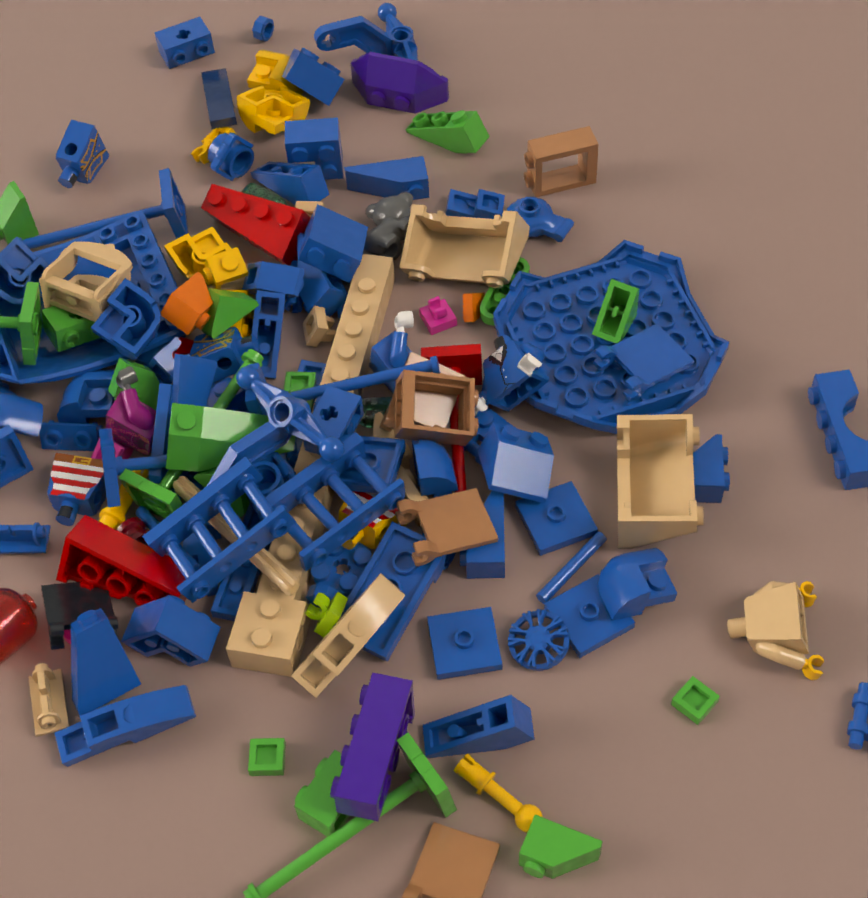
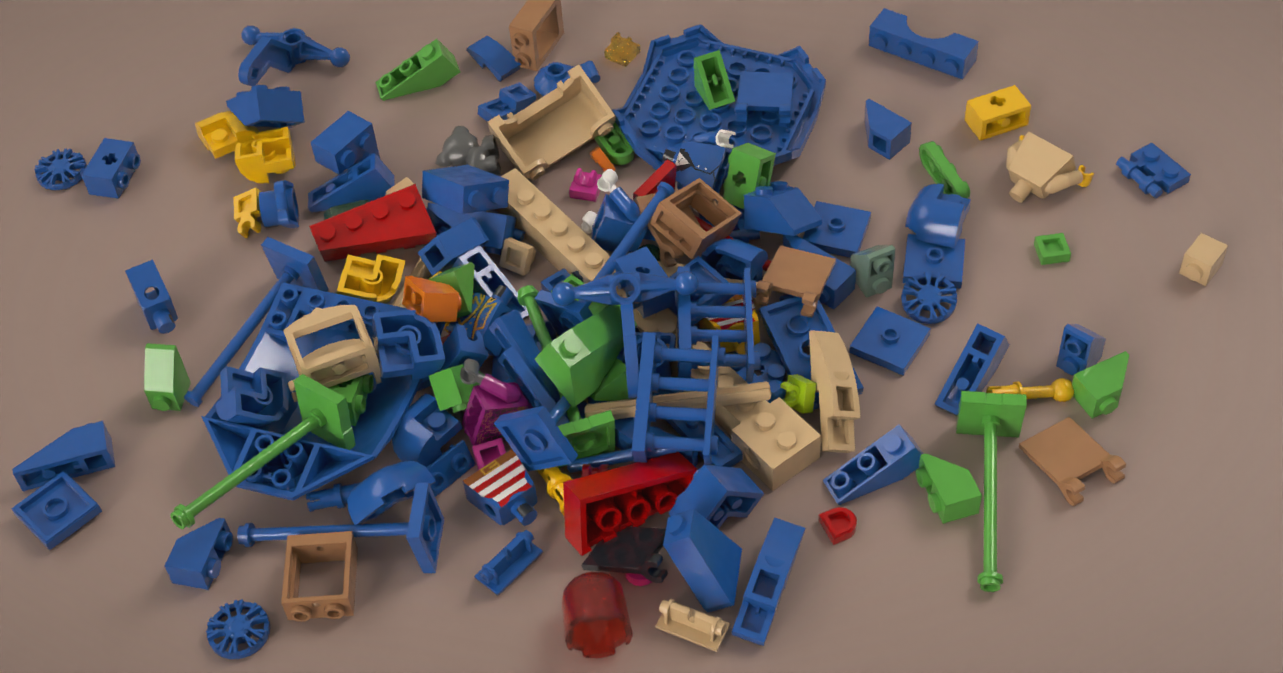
camera: 50 degrees left, 5 degrees down
dark blue slope [201,68,237,129] -> none
yellow bracket [202,247,248,290] -> none
bright green tile [248,738,286,776] -> none
blue tile [252,15,274,41] -> none
dark purple wedge [330,672,415,821] -> none
blue slope [344,156,430,200] -> none
dark purple wedge [350,52,449,114] -> none
blue bar [536,531,607,604] -> none
tan windscreen [617,414,704,549] -> none
none -> blue wheel [35,148,87,190]
none -> blue slope [466,36,521,81]
none -> clear yellow tile [604,32,640,67]
none -> bright green brick [723,143,776,209]
none -> red tile [818,507,857,545]
none -> blue slope [823,424,924,505]
none -> sand green slope [850,245,896,298]
none -> bright green plate [919,141,970,199]
none -> yellow brick [965,85,1031,141]
none -> blue slope [1056,324,1106,376]
none -> tan brick [1179,233,1228,286]

